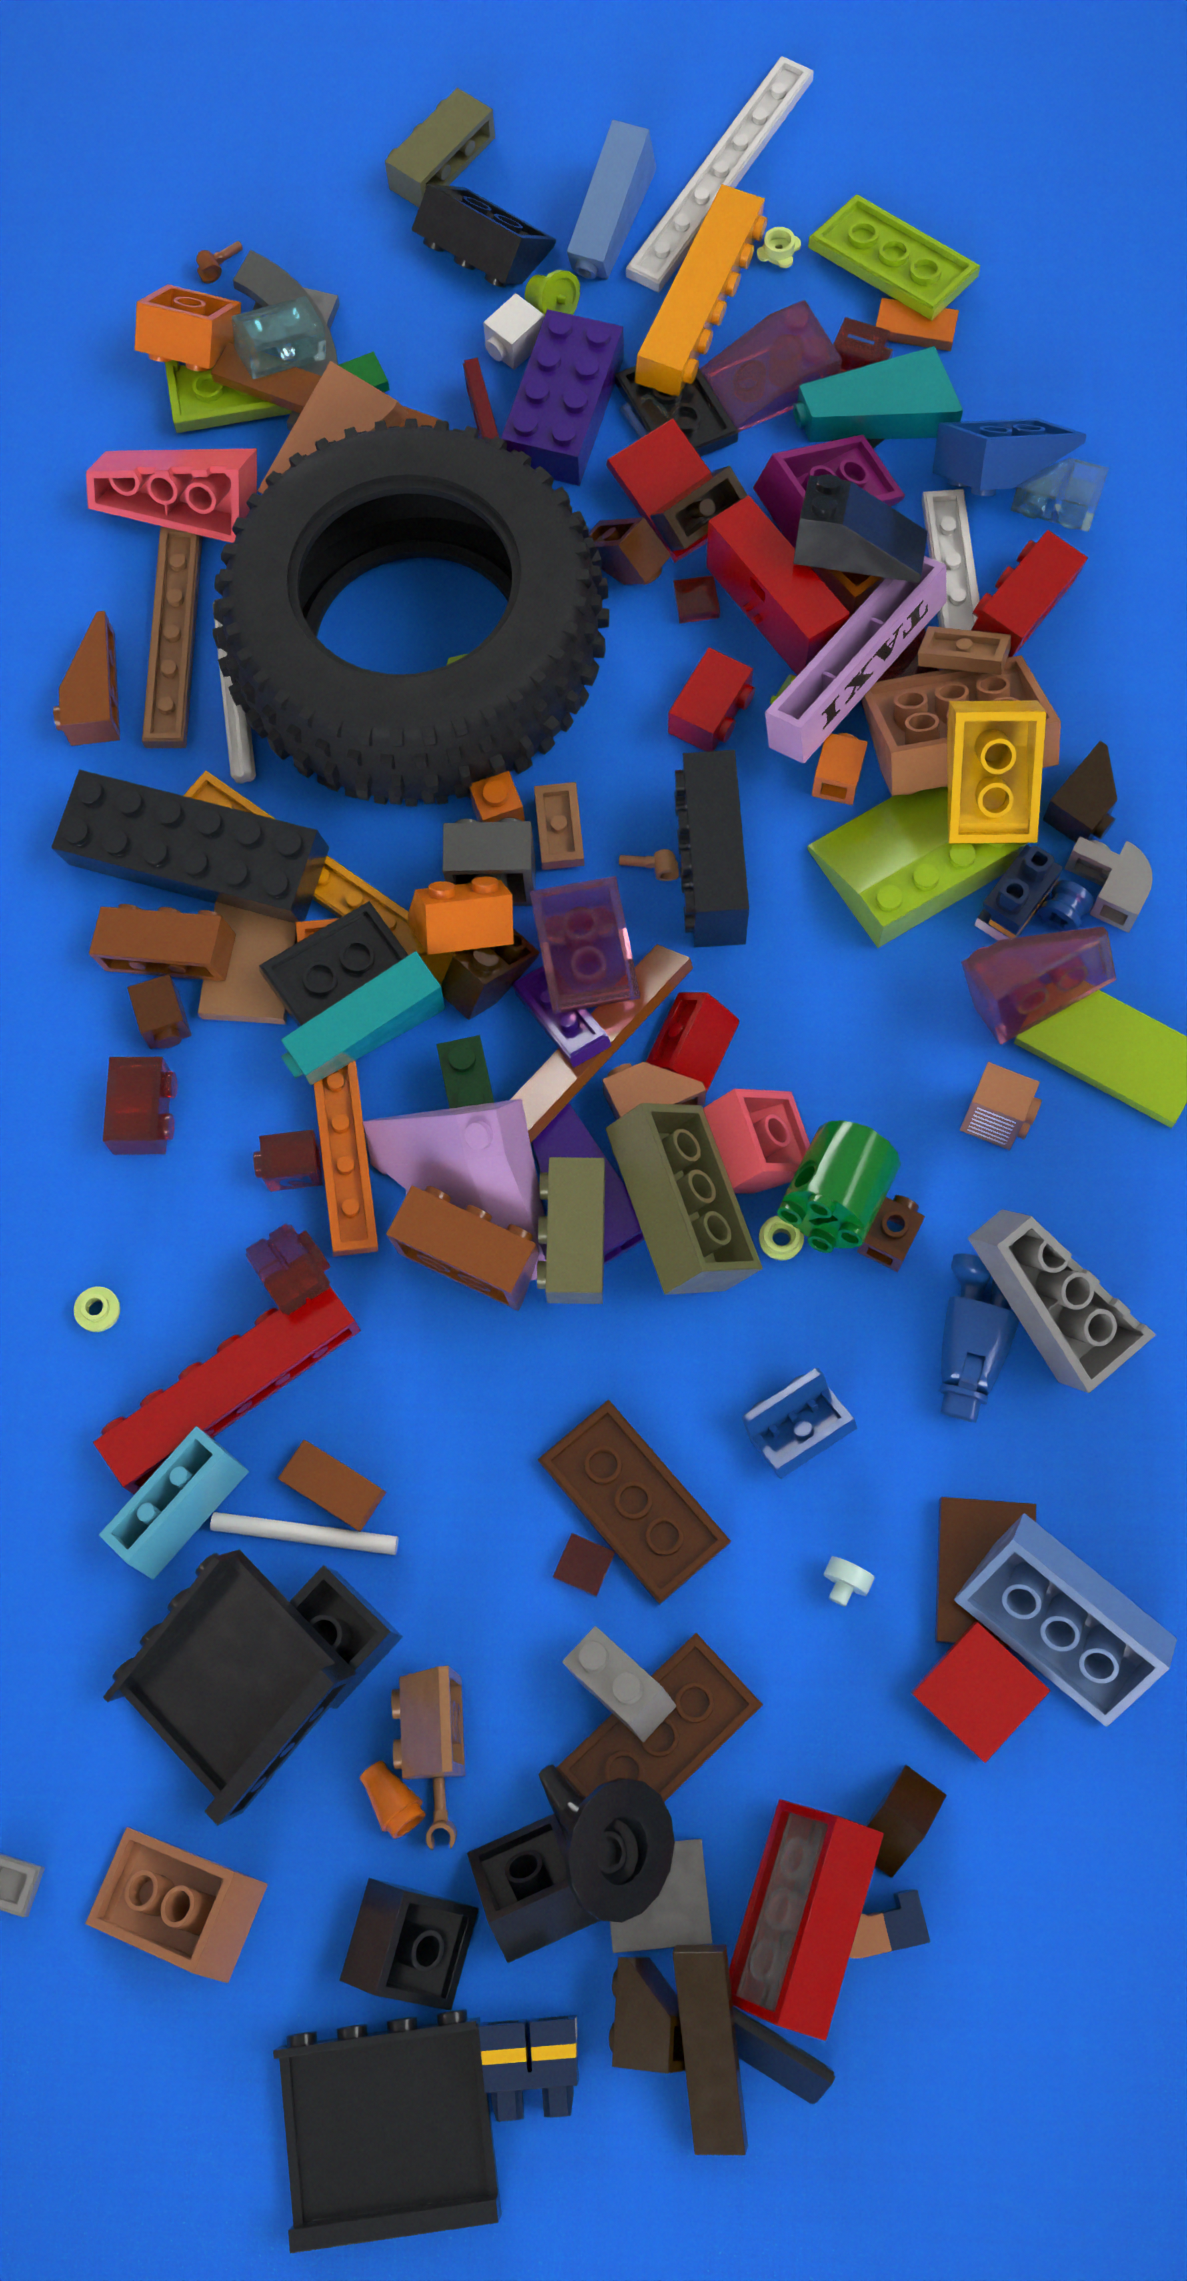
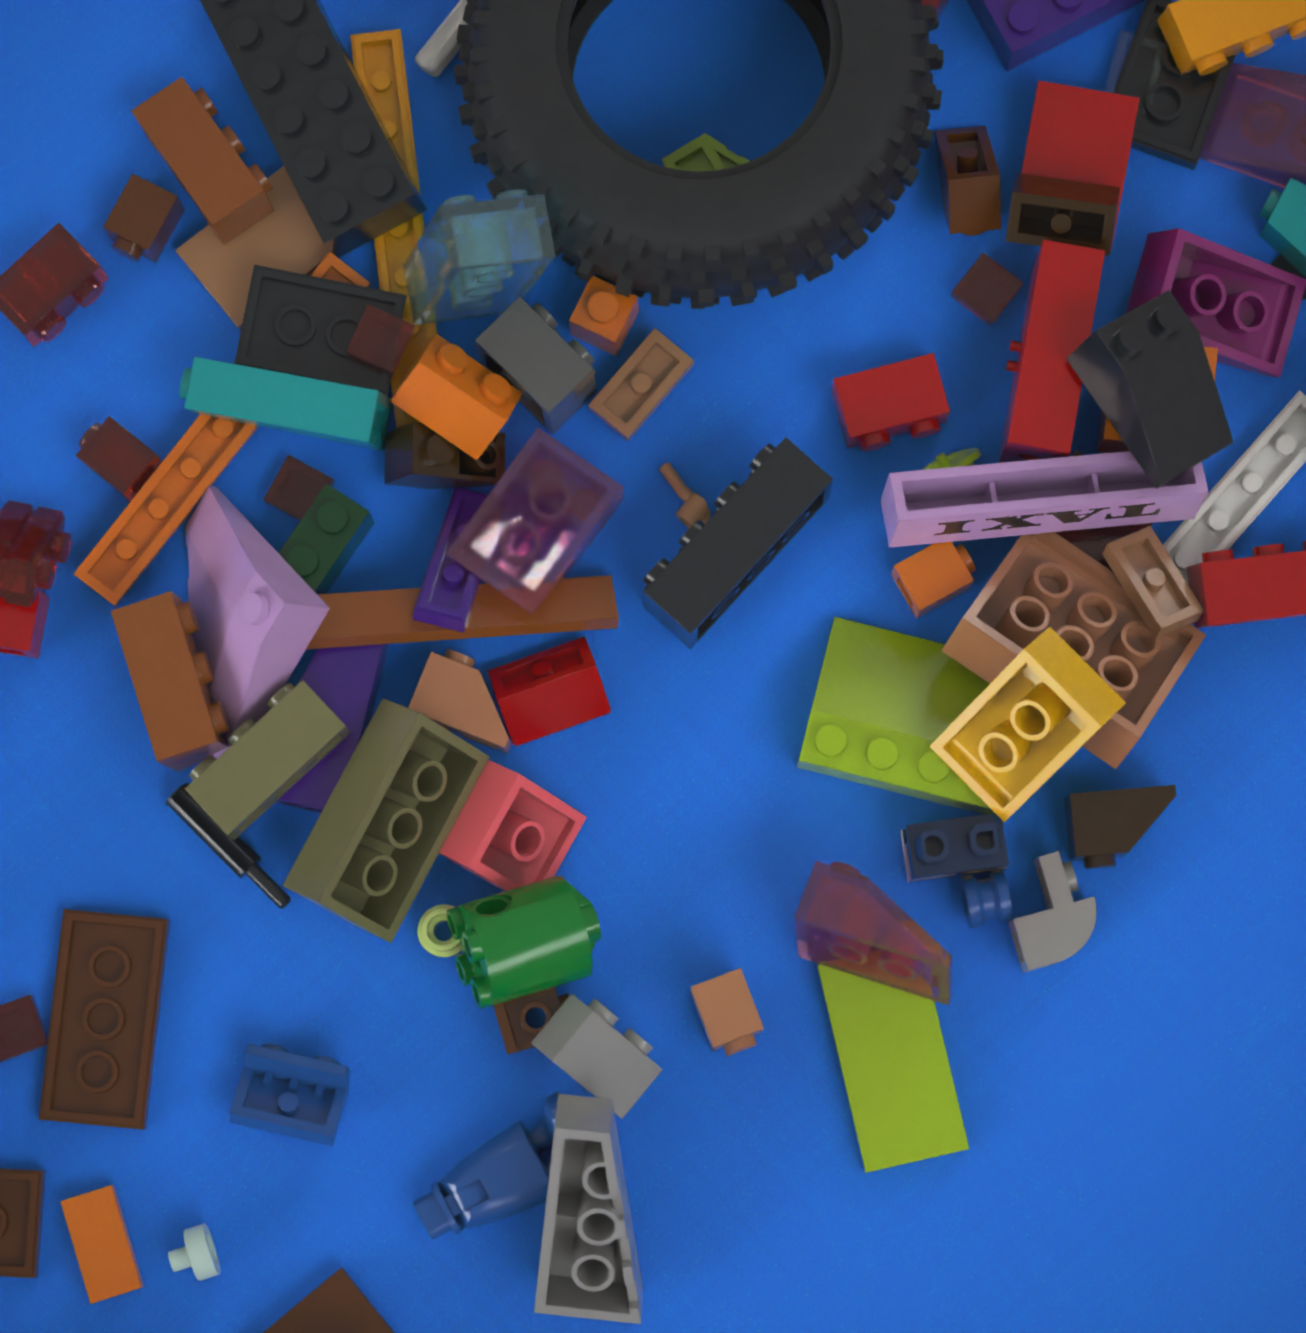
camera: 45 degrees right, 10 degrees up
none -> orange tile [60,1185,144,1304]
none -> black axle [165,782,291,909]
none -> clear red tile [264,455,335,521]
none -> clear red tile [346,305,415,375]
none -> clear light blue brick [403,189,555,325]
none -> light grey brick [531,994,663,1119]

